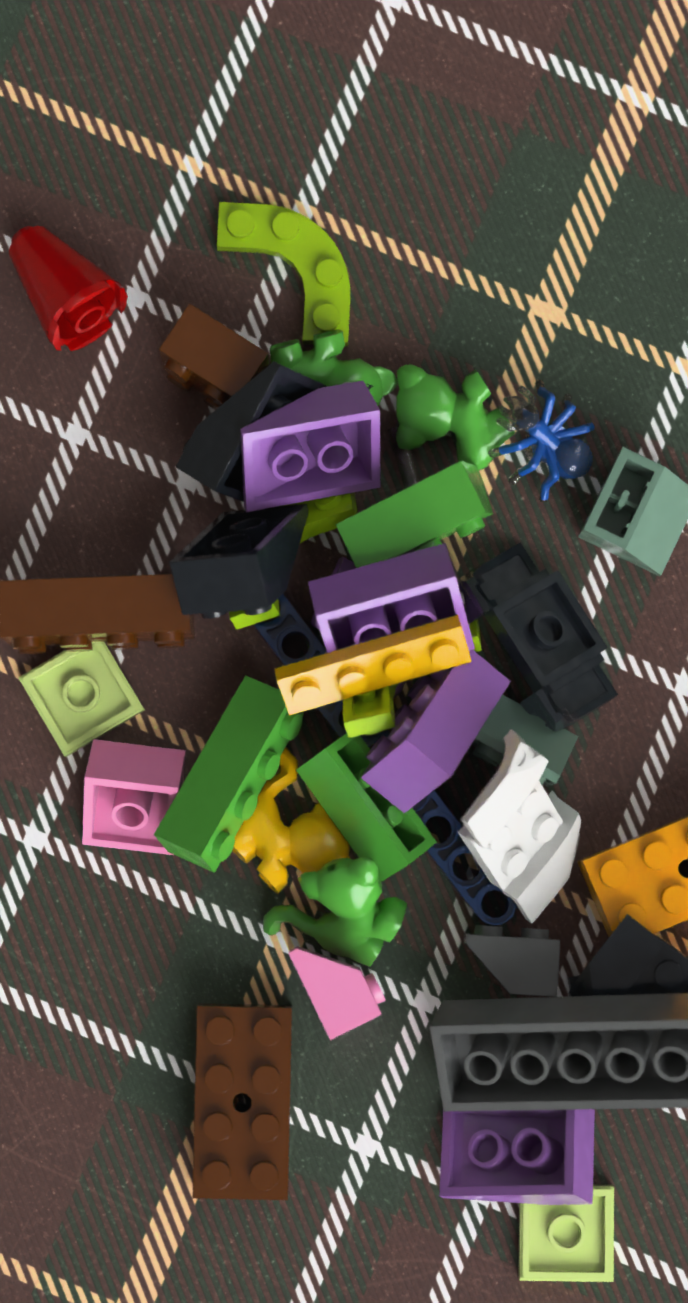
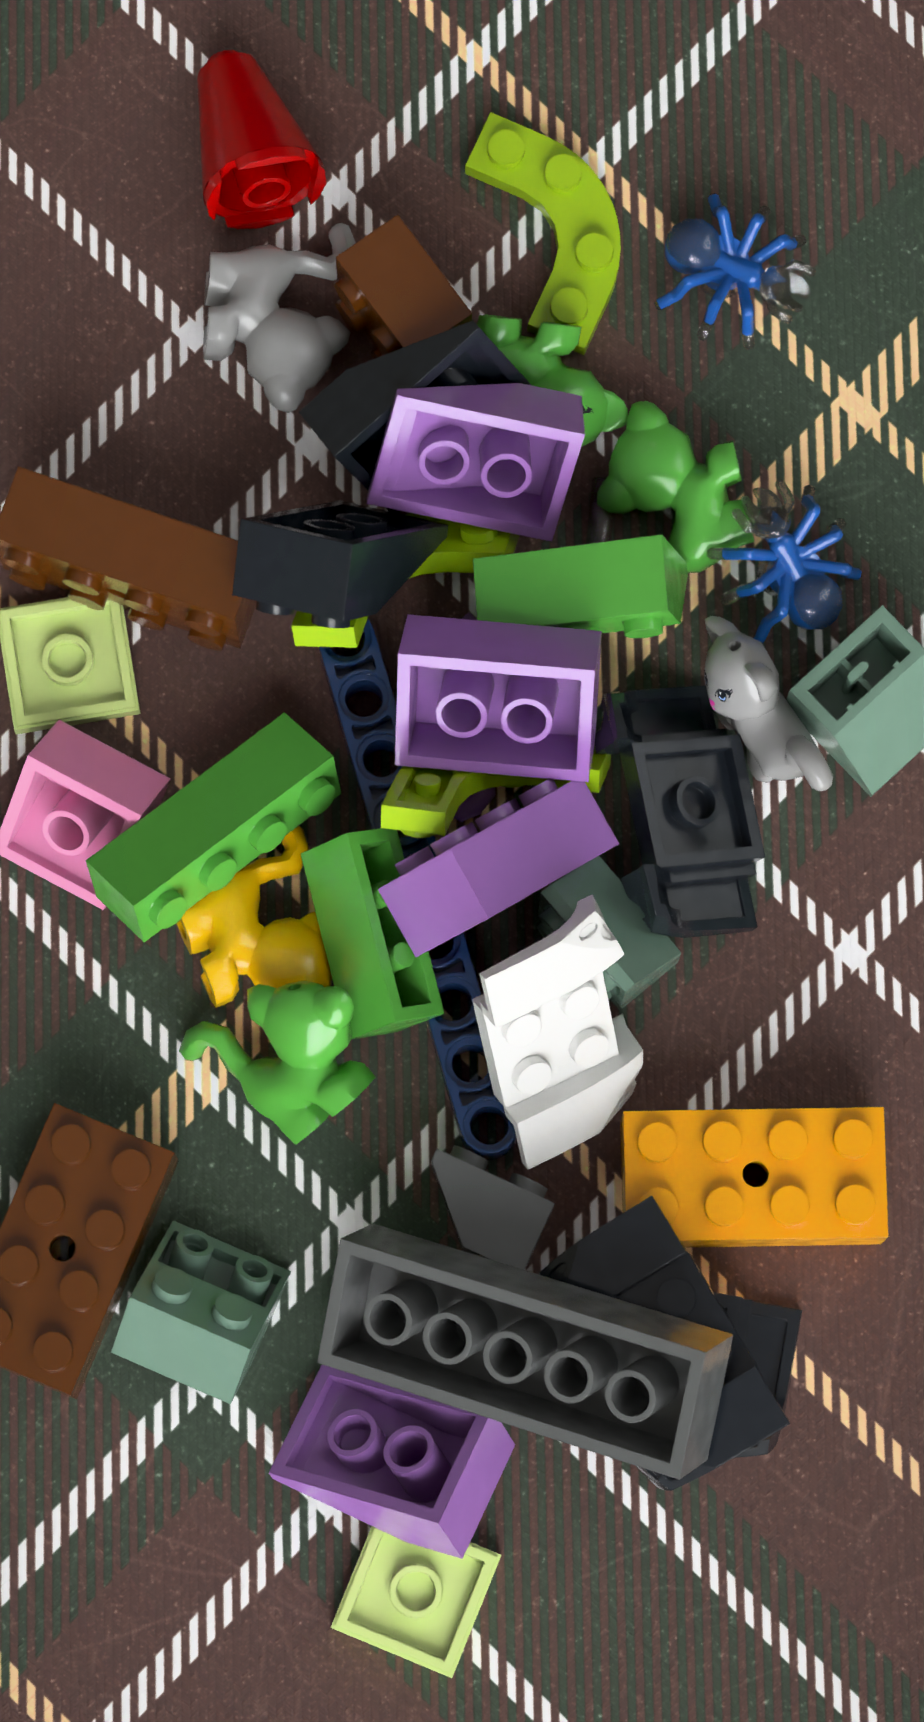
camera: 25 degrees right, 5 degrees down
yellow plate [275,615,472,715] -> none
bright pink slope [288,946,386,1040] -> none
none -> sand green slope [111,1221,291,1404]
none -> light grey animal [203,223,356,413]
none -> animal [654,193,816,350]
none -> light grey animal [704,616,833,791]

